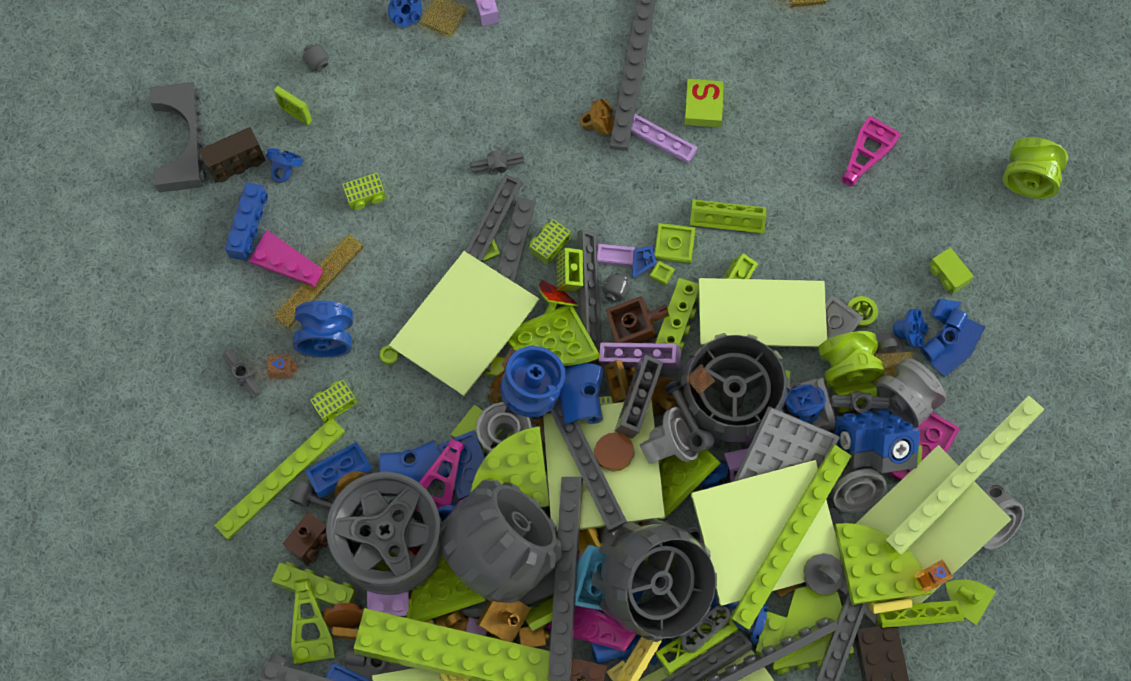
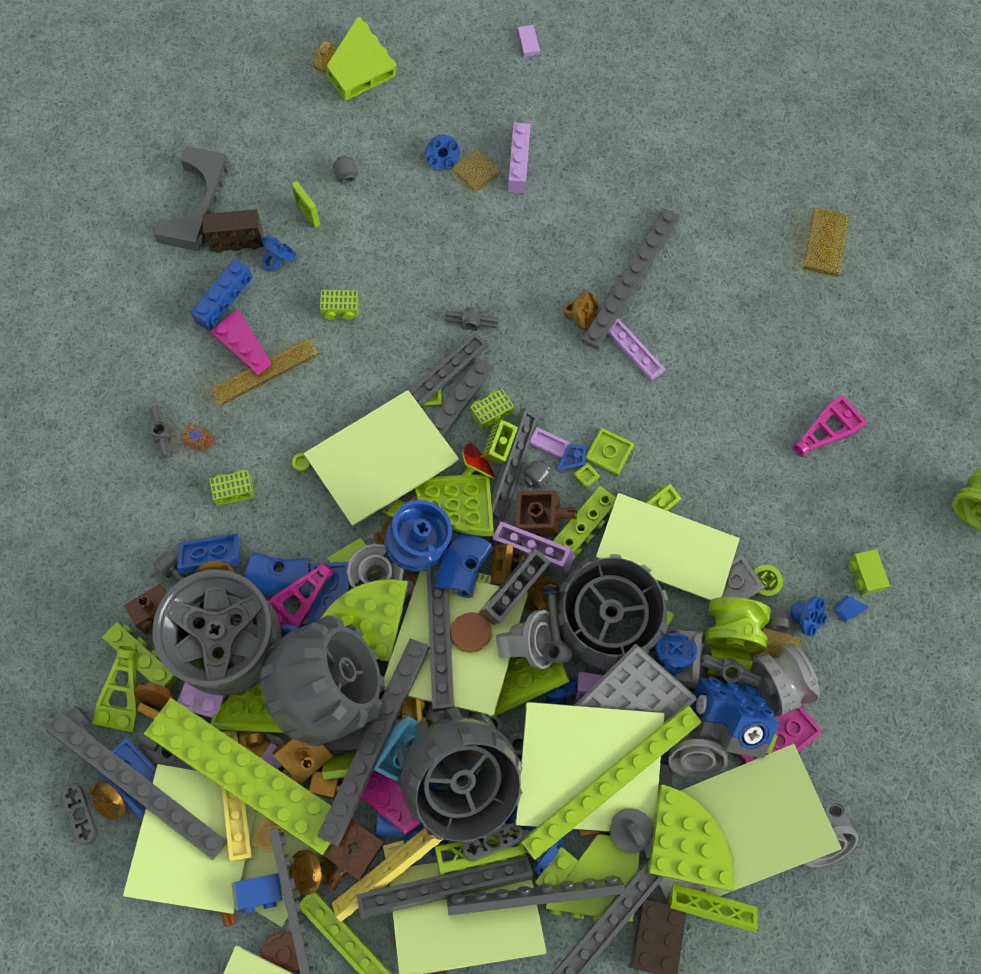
camera: 15 degrees right, 0 degrees up
lime plate [214,417,345,541] -> none
blue piece [293,301,353,357] -> none
lime slope [684,79,723,128] -> none
clear orange brick [686,364,715,394] -> none
lime fence [690,199,767,233] -> none
light yellow tile [866,598,912,614] -> none
yellowish green plate [886,396,1044,555] -> none
clear orange brick [915,559,953,593] -> none
blue panel [920,308,985,377] -> none
lime shield [945,579,996,625] -> none

